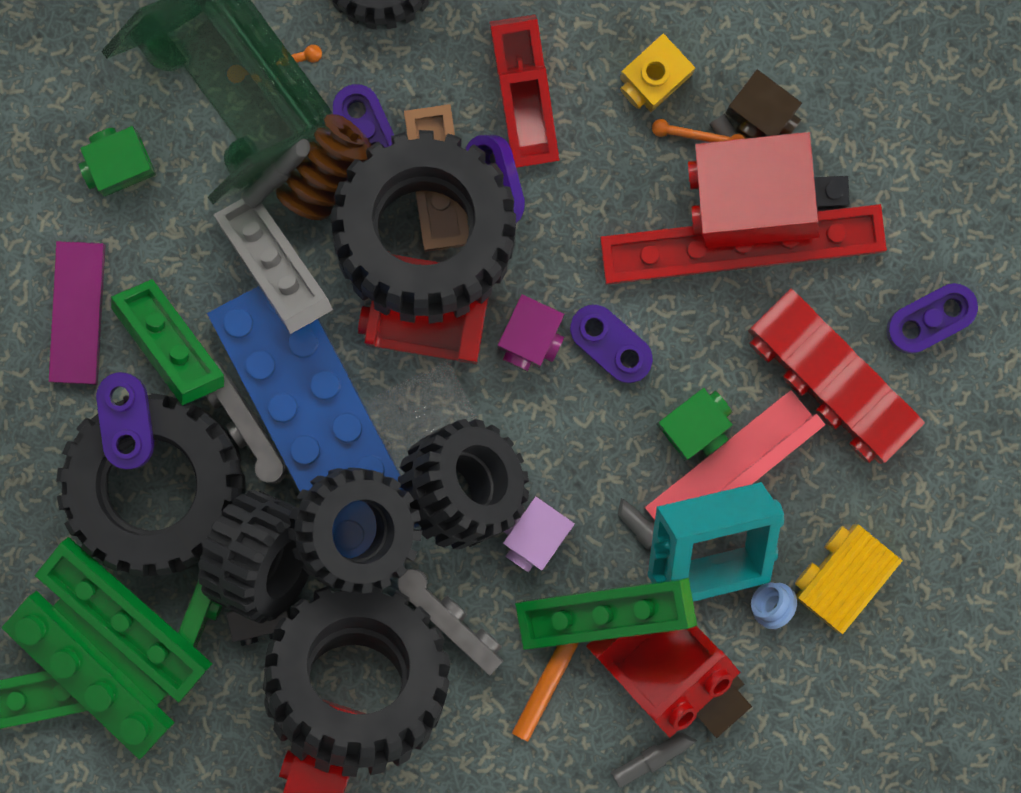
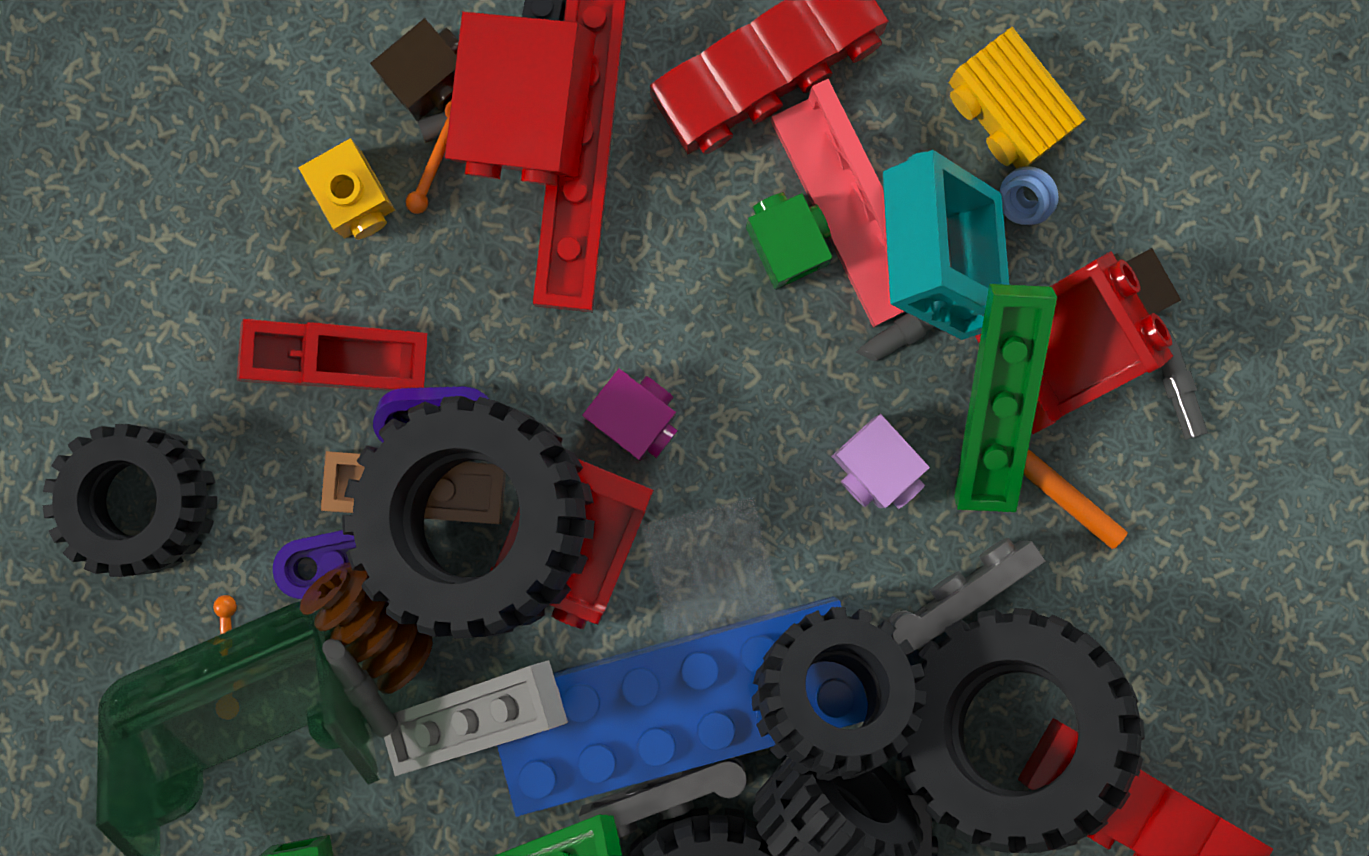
camera: 75 degrees left, 0 degrees up
black tyre [398,419,529,549] -> none
dark purple plate [570,305,653,383] -> none

